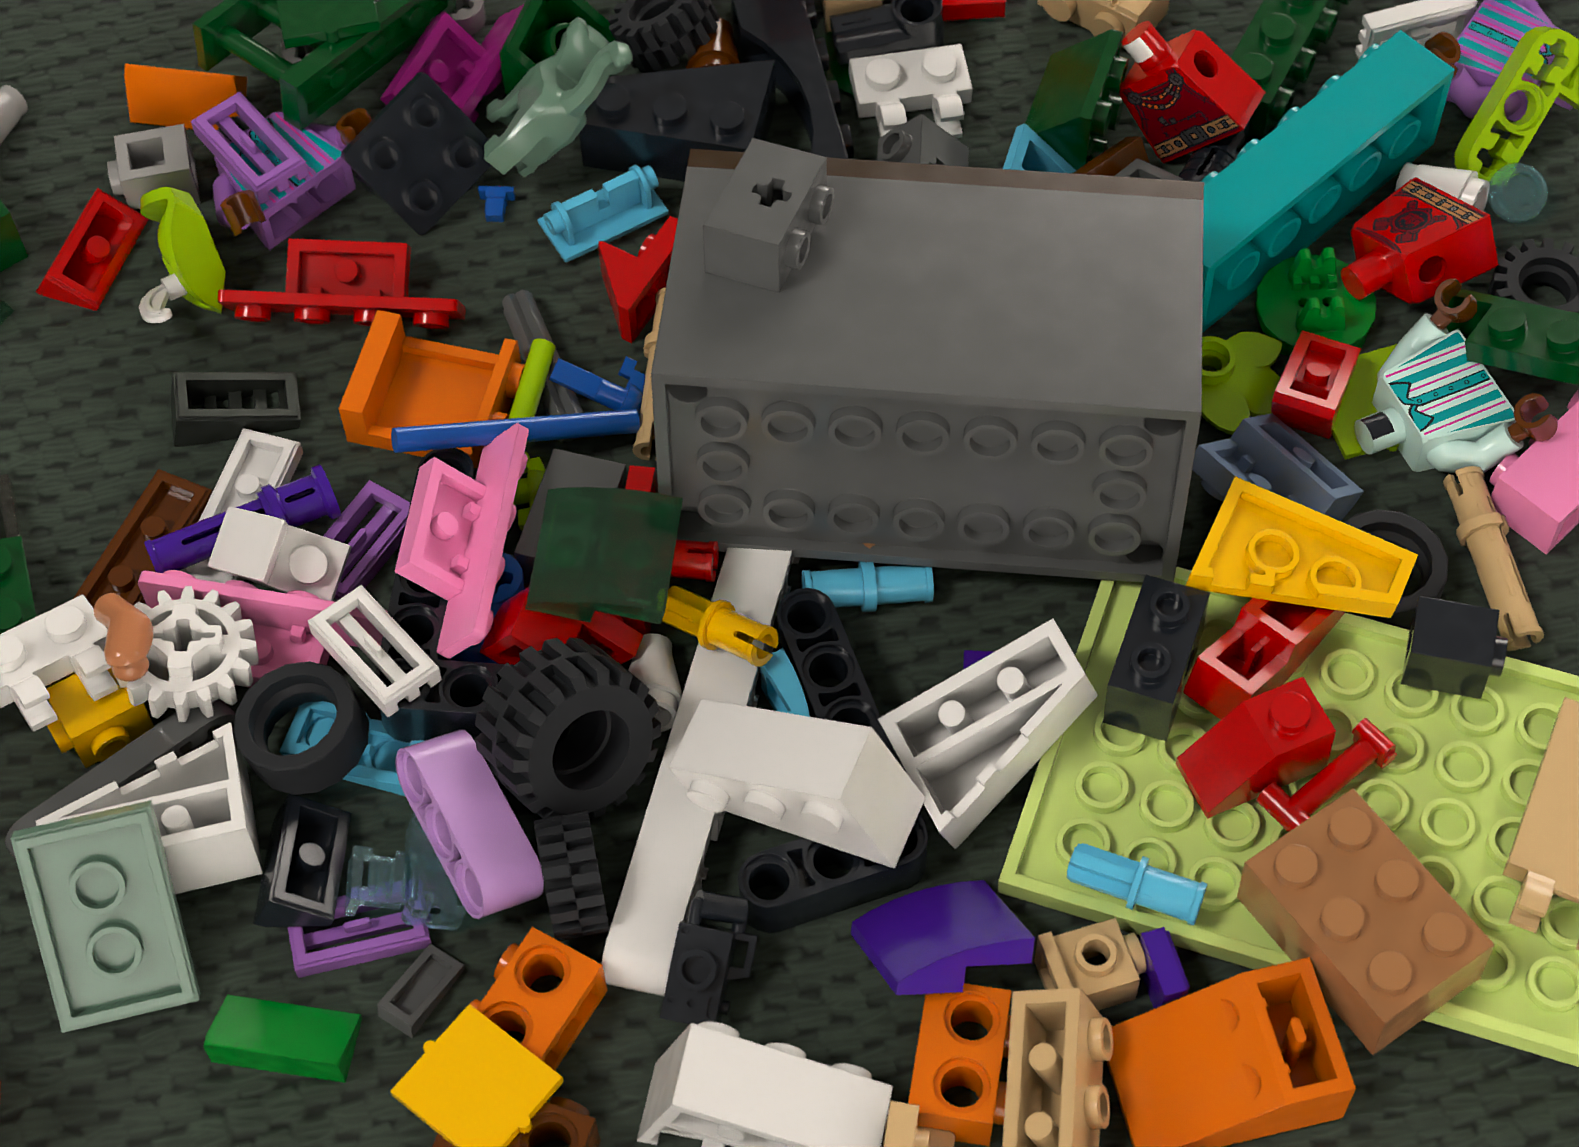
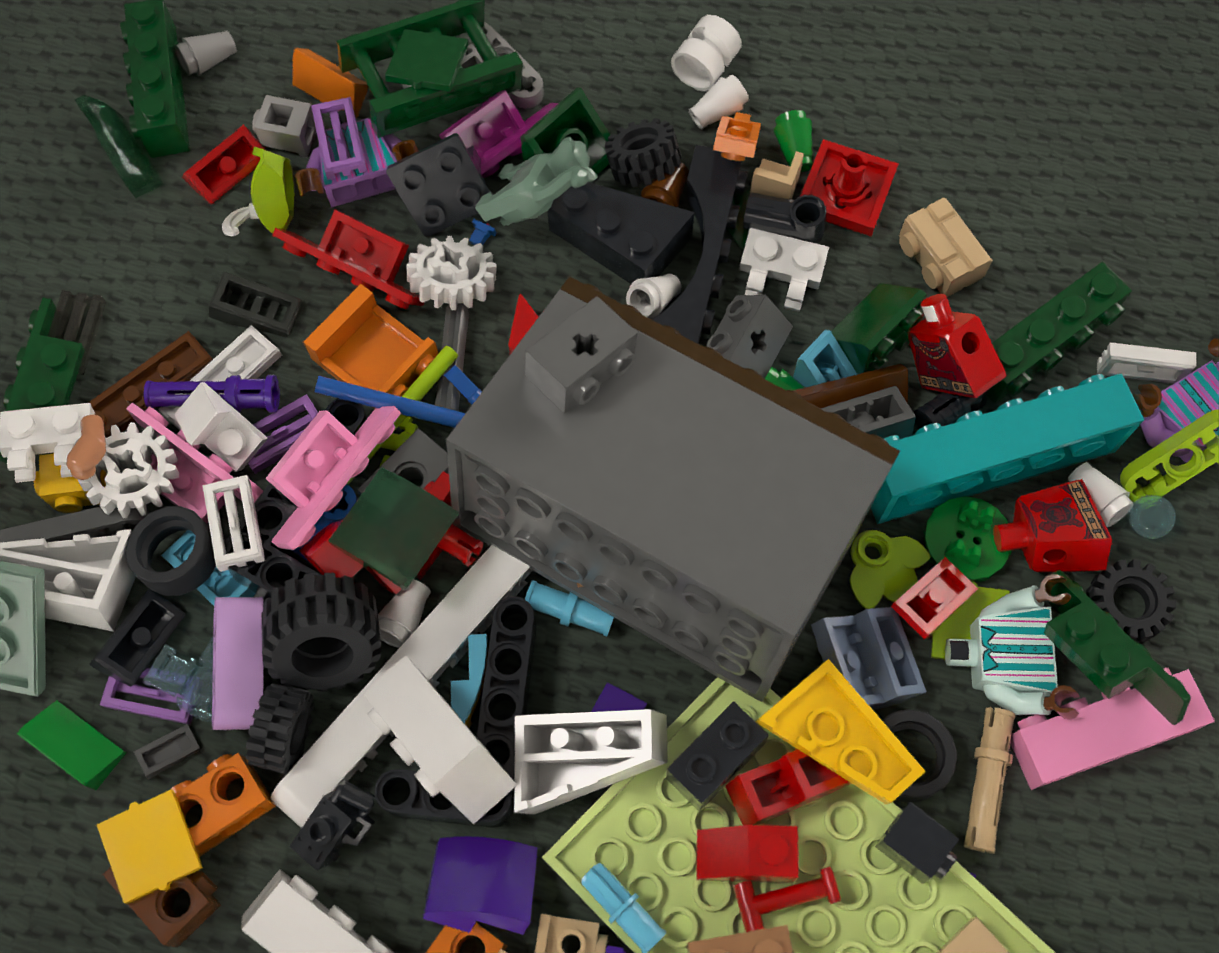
camera: 25 degrees right, 10 degrees up
medium azure hinge [538,165,669,263] -> none
yellow axle [657,586,779,667] -> none
none -> white gear [407,236,496,310]

